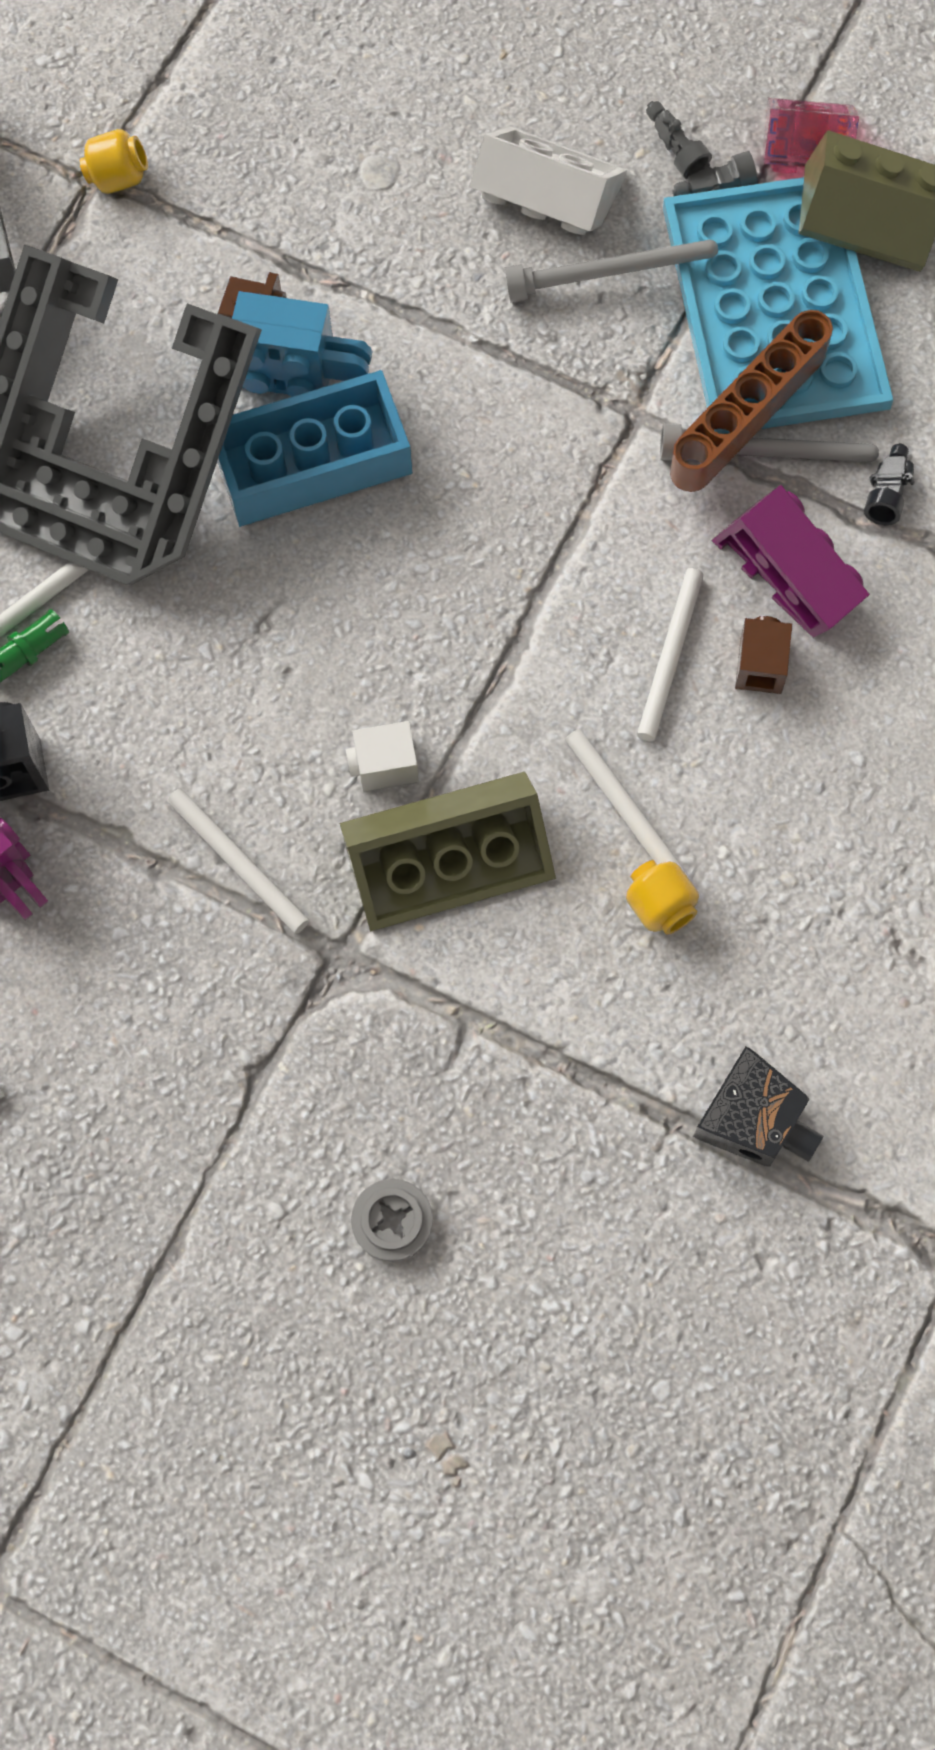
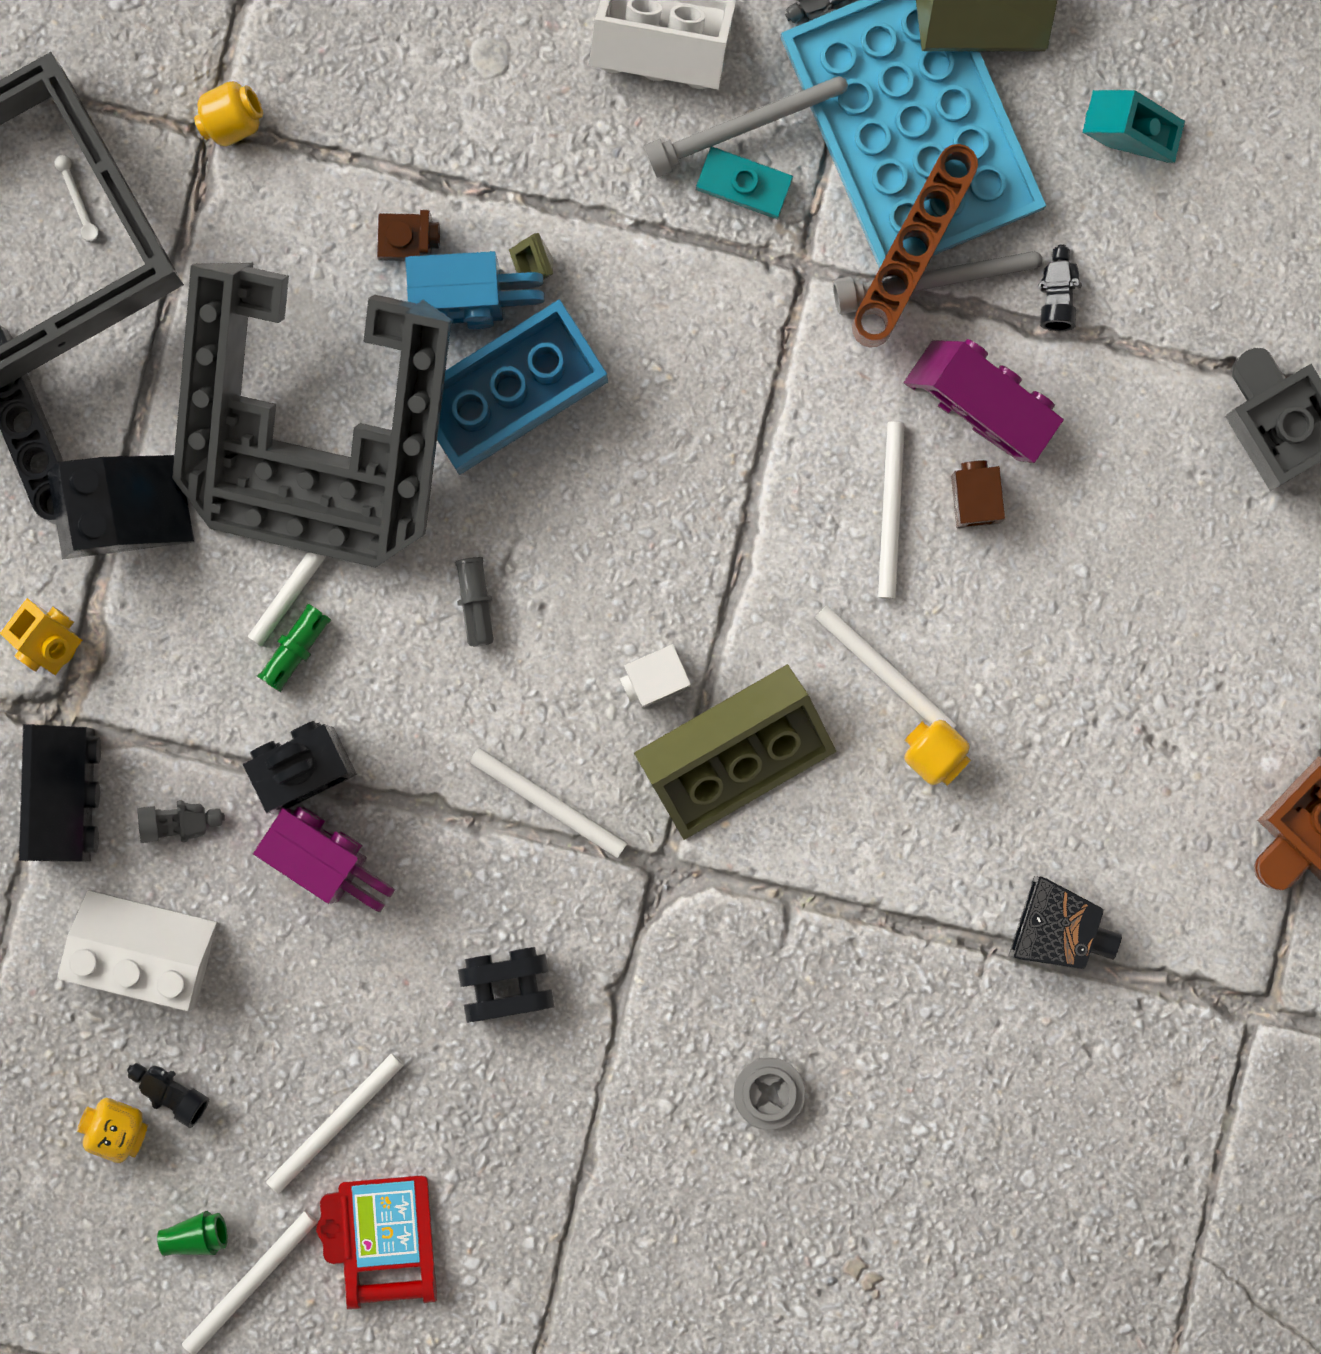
camera: 15 degrees left, 15 degrees up
none -> dark grey axle [455,557,494,647]
none -> black brick [457,947,555,1023]
none -> olive slope [509,233,553,290]
none -> teal plate [696,147,793,220]

